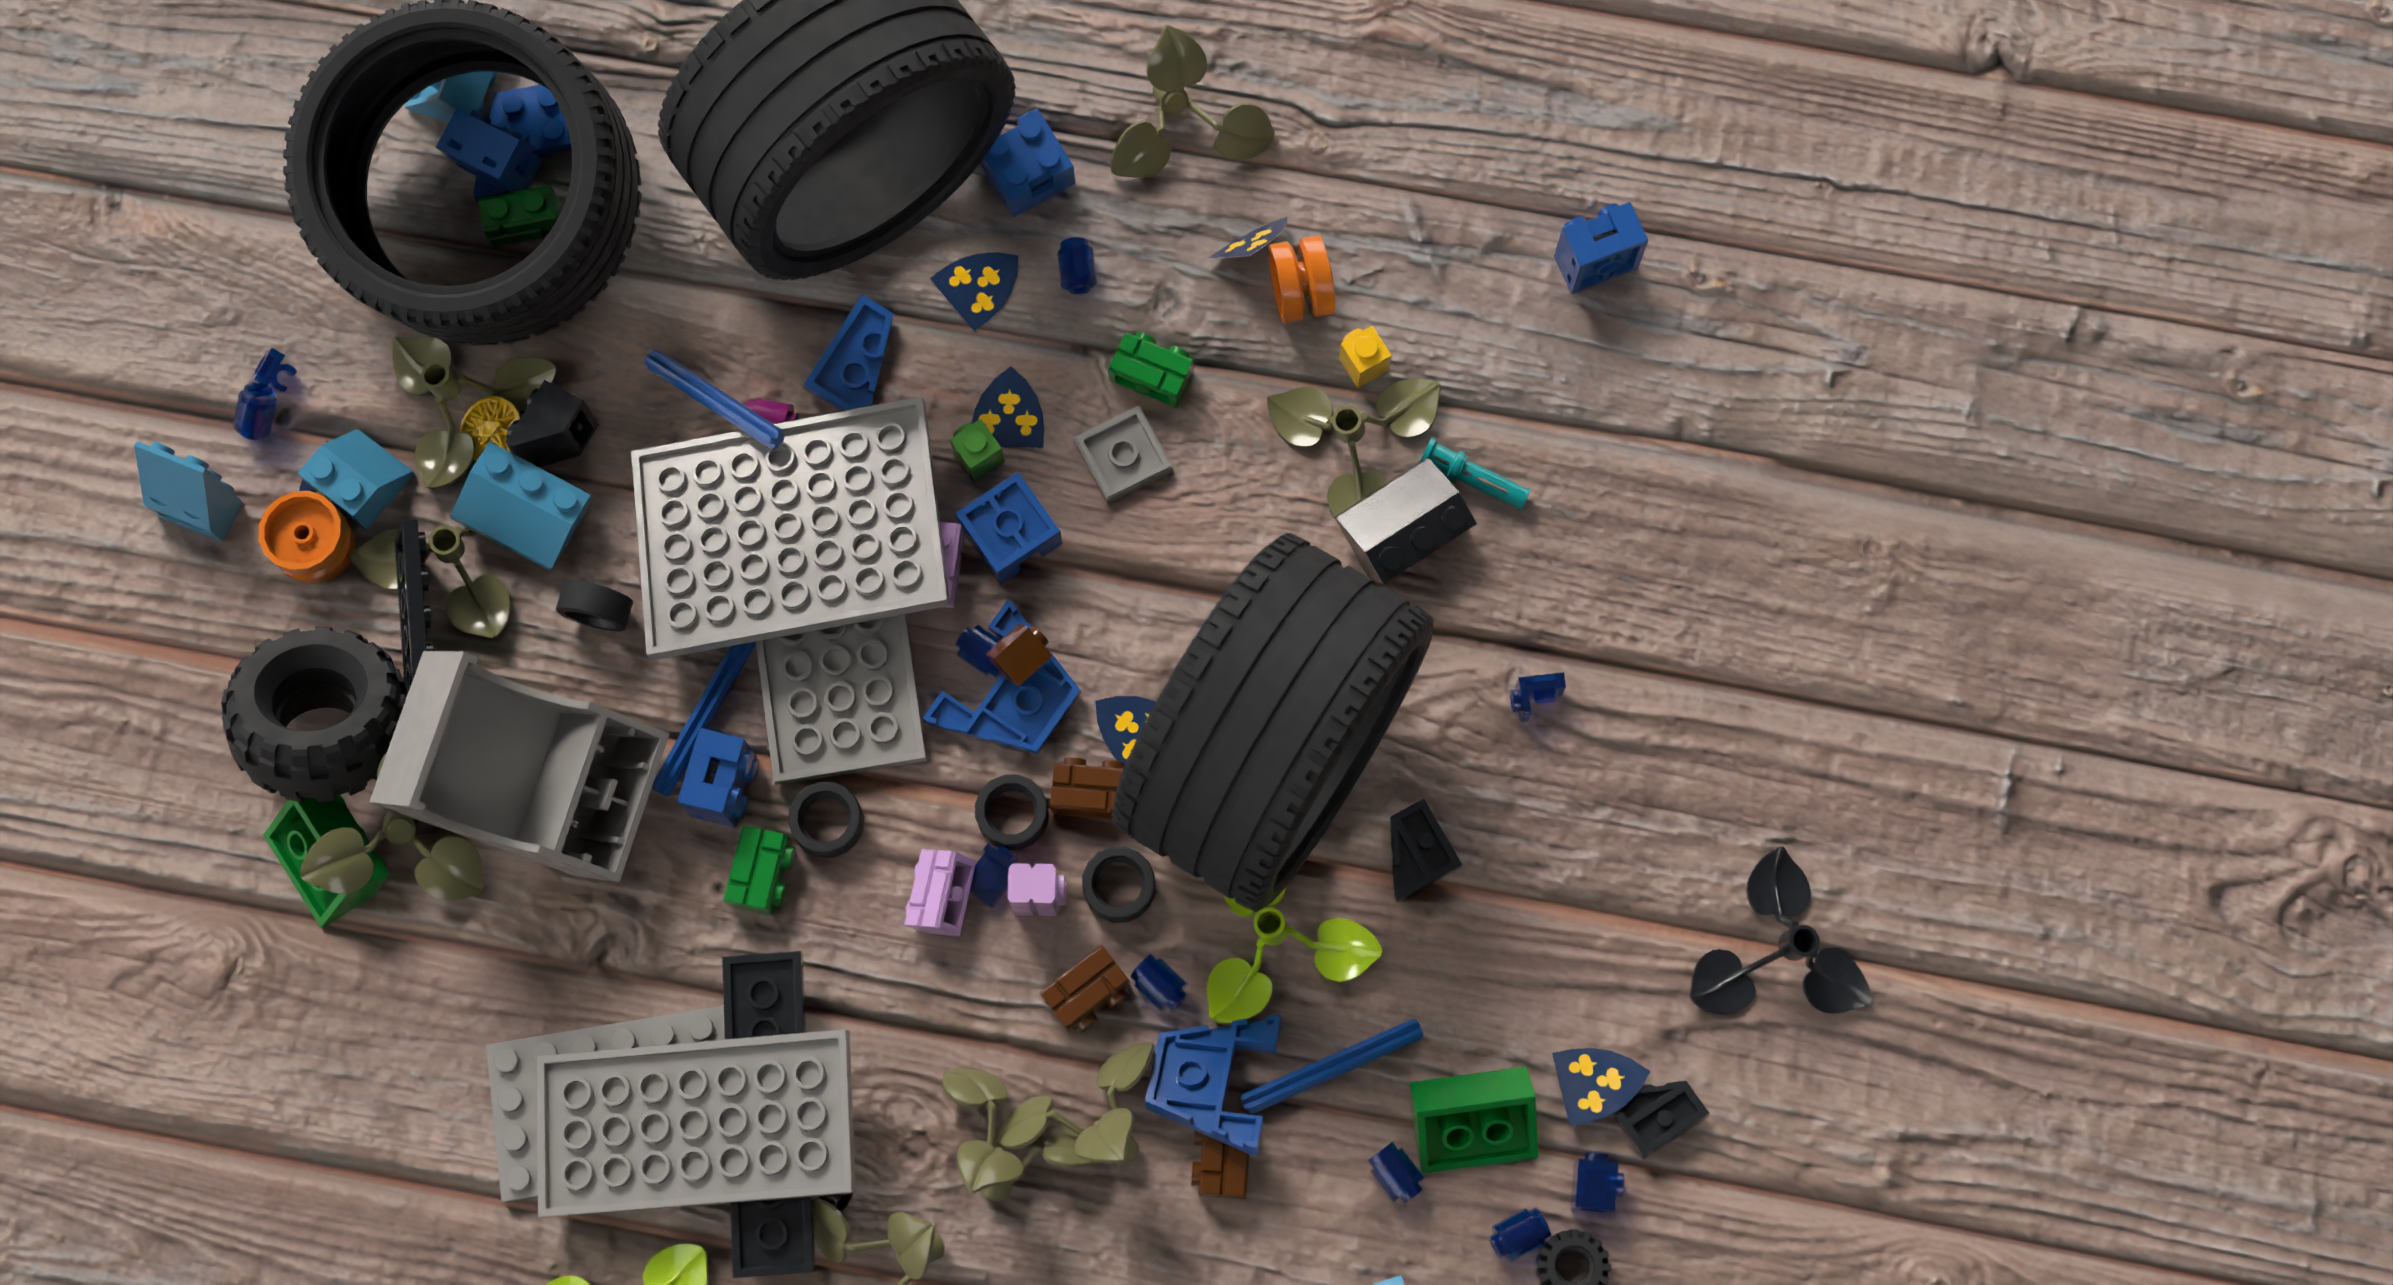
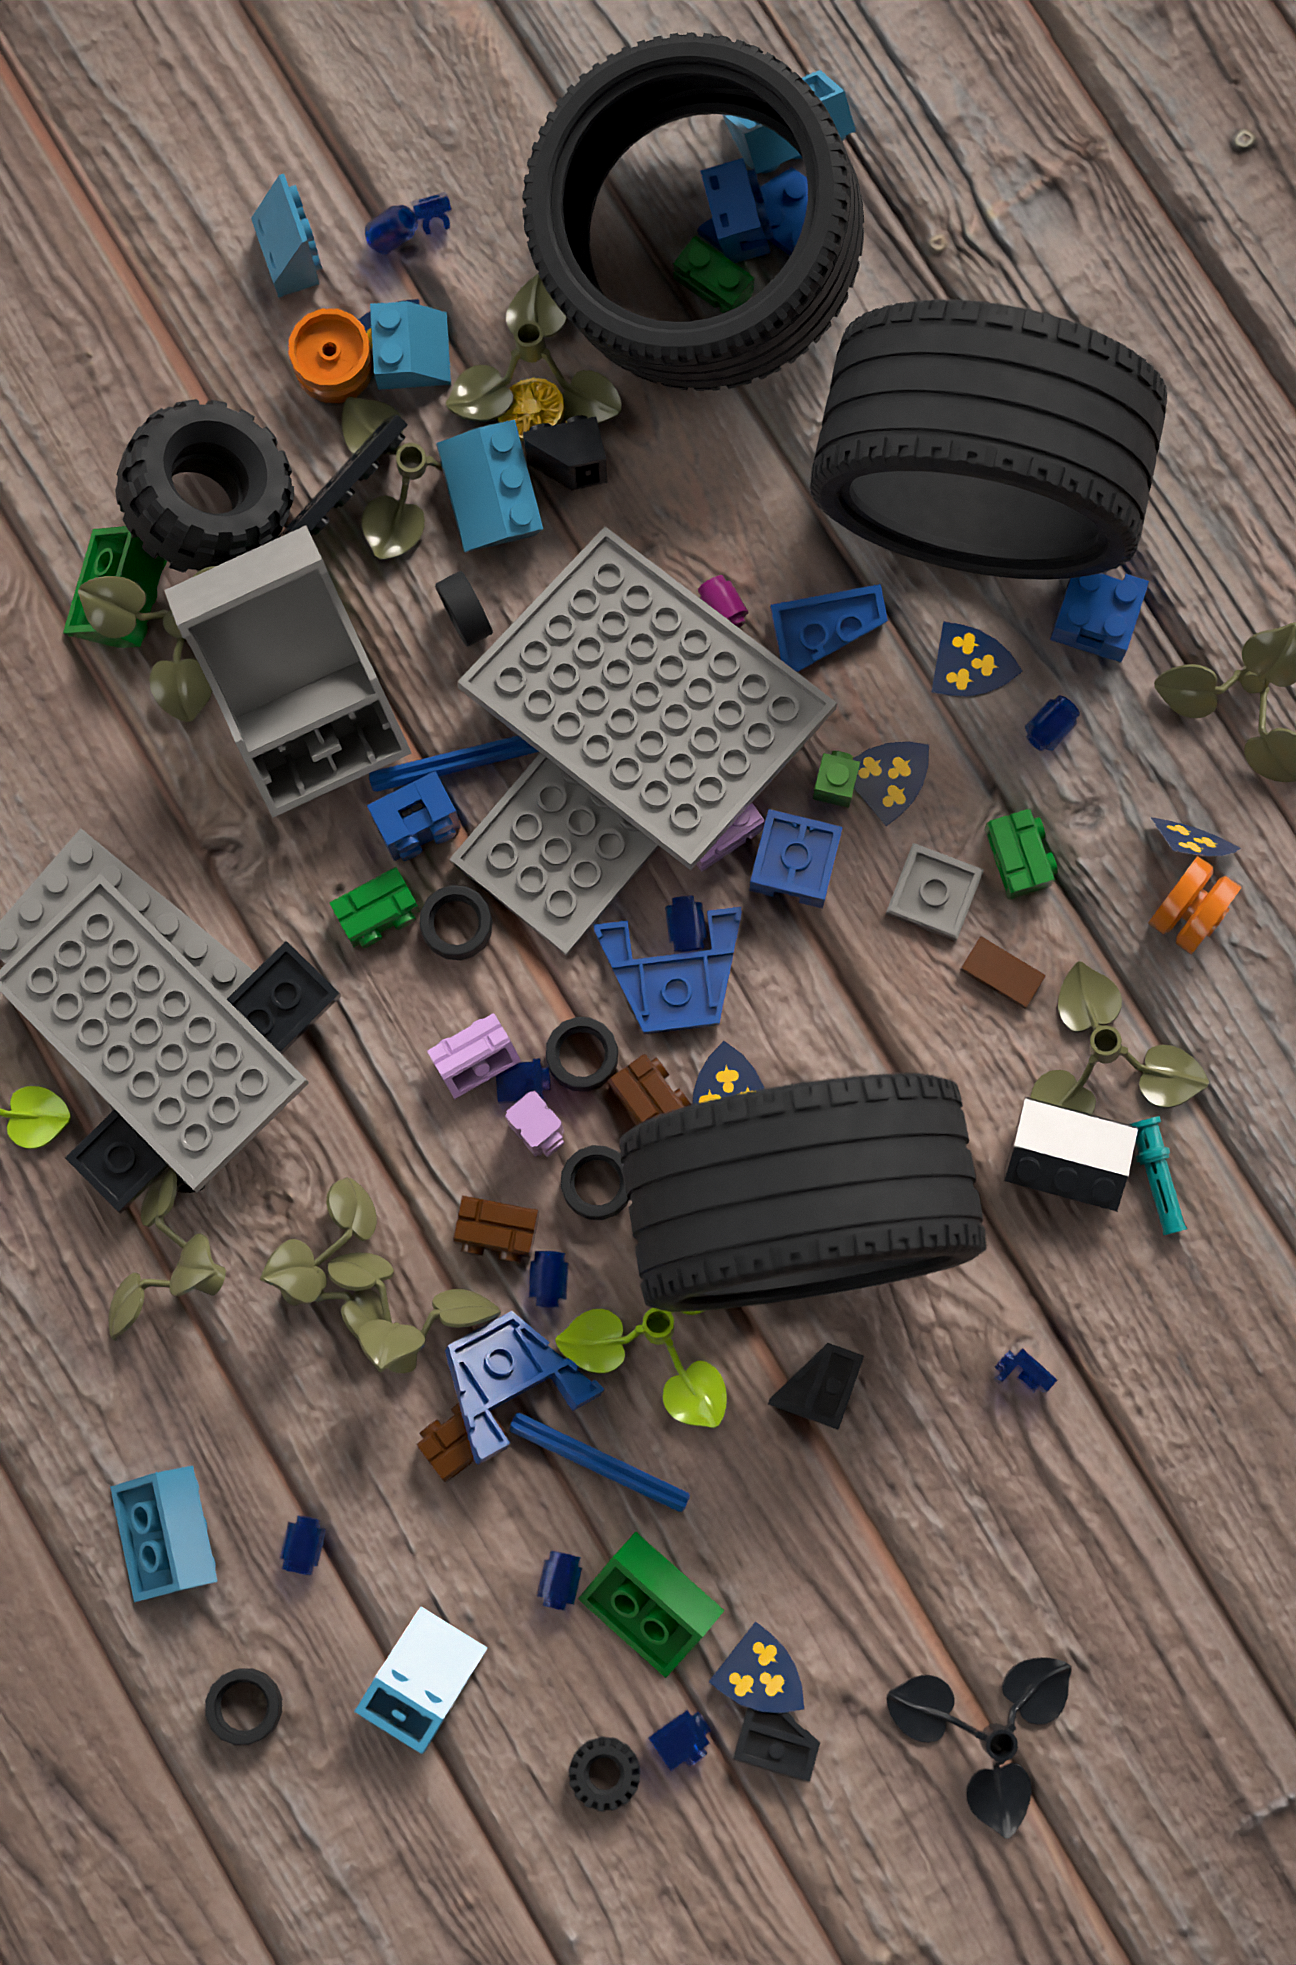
camera: 50 degrees right, 5 degrees up
blue axle [644,350,785,449] -> none
reddish brown brick [985,624,1053,686] -> none
yellow brick [1339,326,1392,388] -> none
clear blue brick [1489,1207,1551,1262] -> none
none -> reddish brown tile [960,936,1046,1009]

